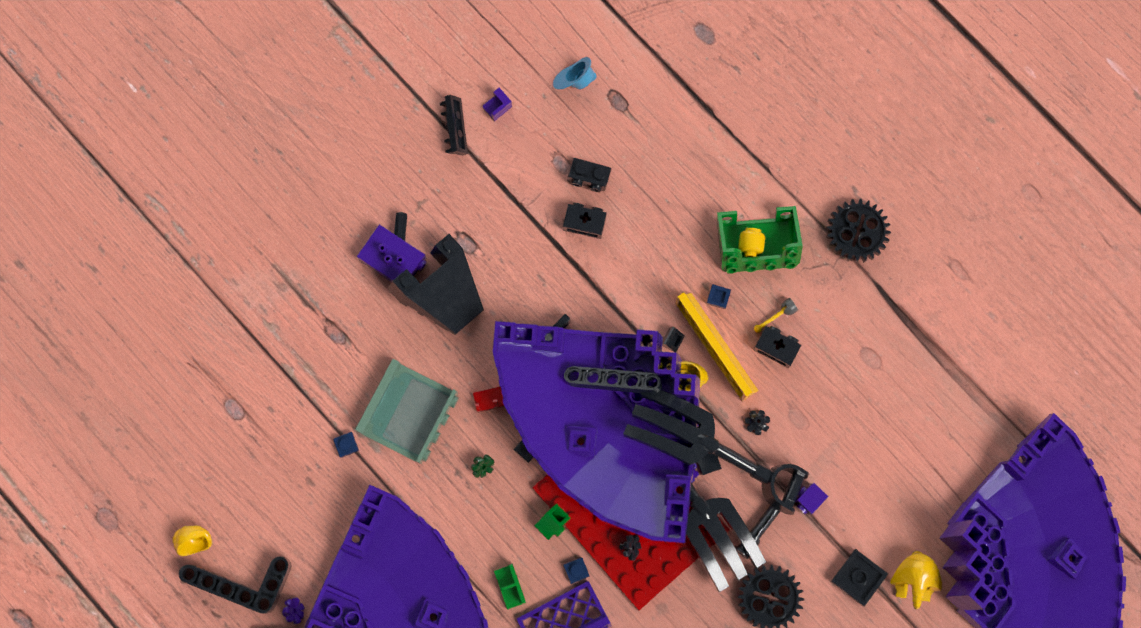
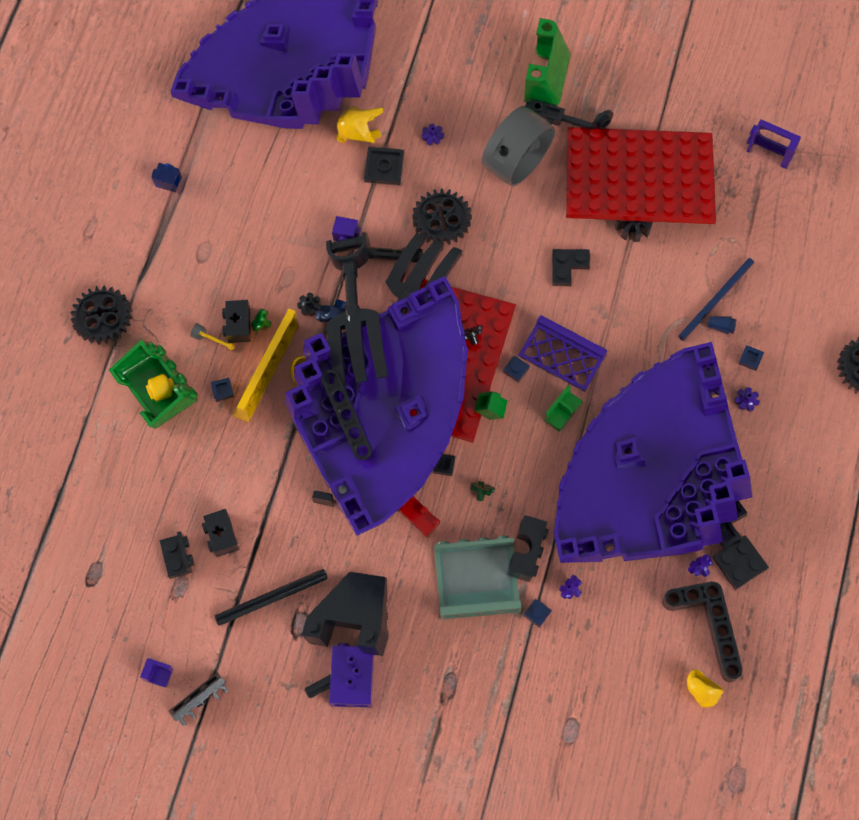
camera: 120 degrees left, 10 degrees down
dark azure piece [553,57,597,90] -> none
black slope [662,326,685,353] -> none
none -> clear blue brick [152,163,182,193]
none -> black axle [215,569,328,626]
none -> green plant [251,308,272,332]
none -> dark blue hair [316,299,346,323]
none -> black arch [506,515,549,582]
none -> dark purple plant [559,575,582,599]

